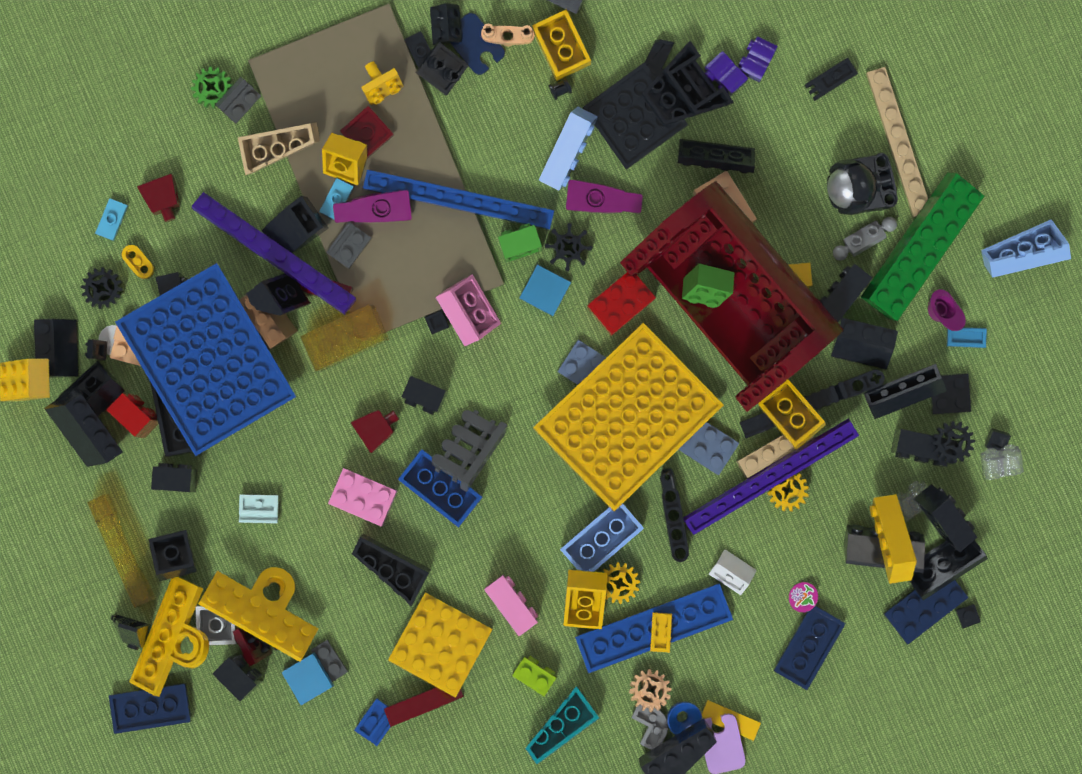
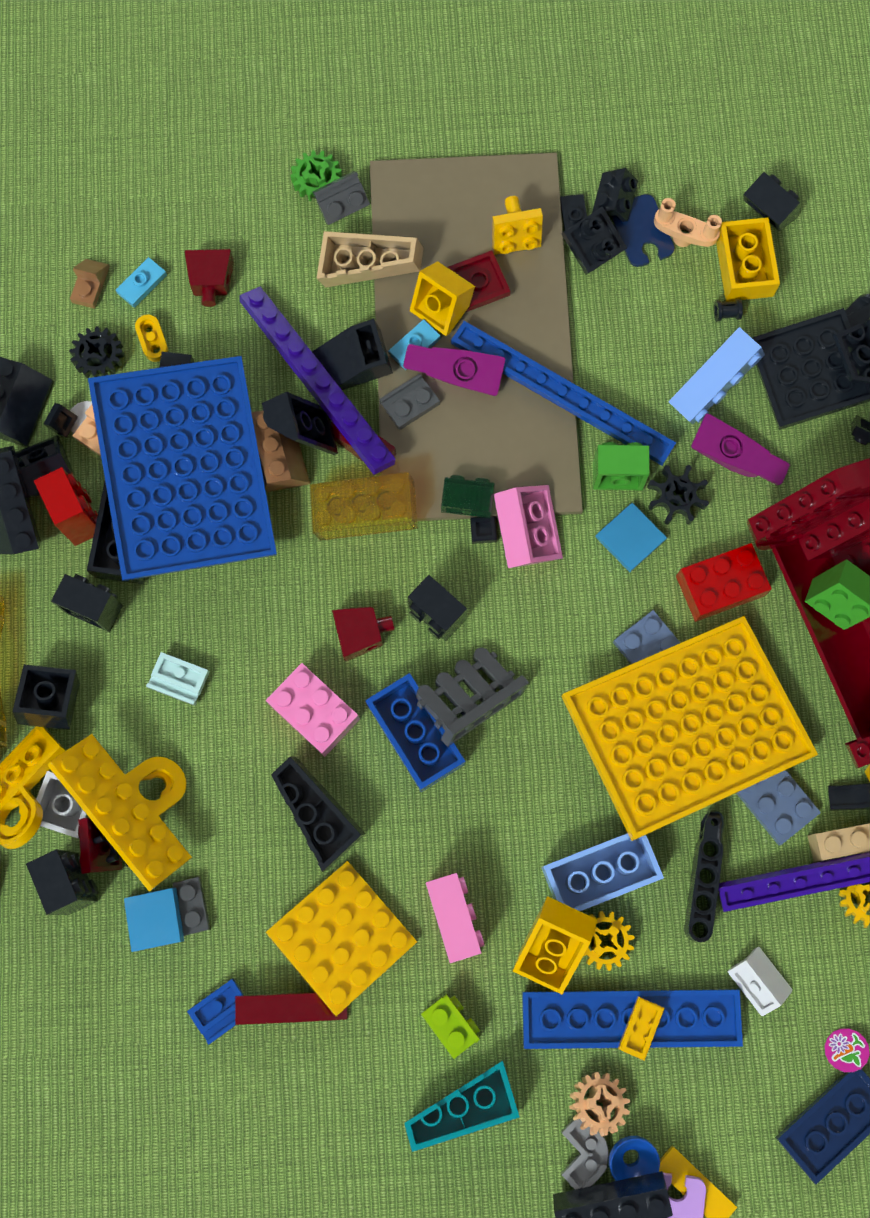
camera: 20 degrees right, 10 degrees down
none -> medium nougat slope [70,259,110,309]
none -> clear green brick [441,475,495,518]

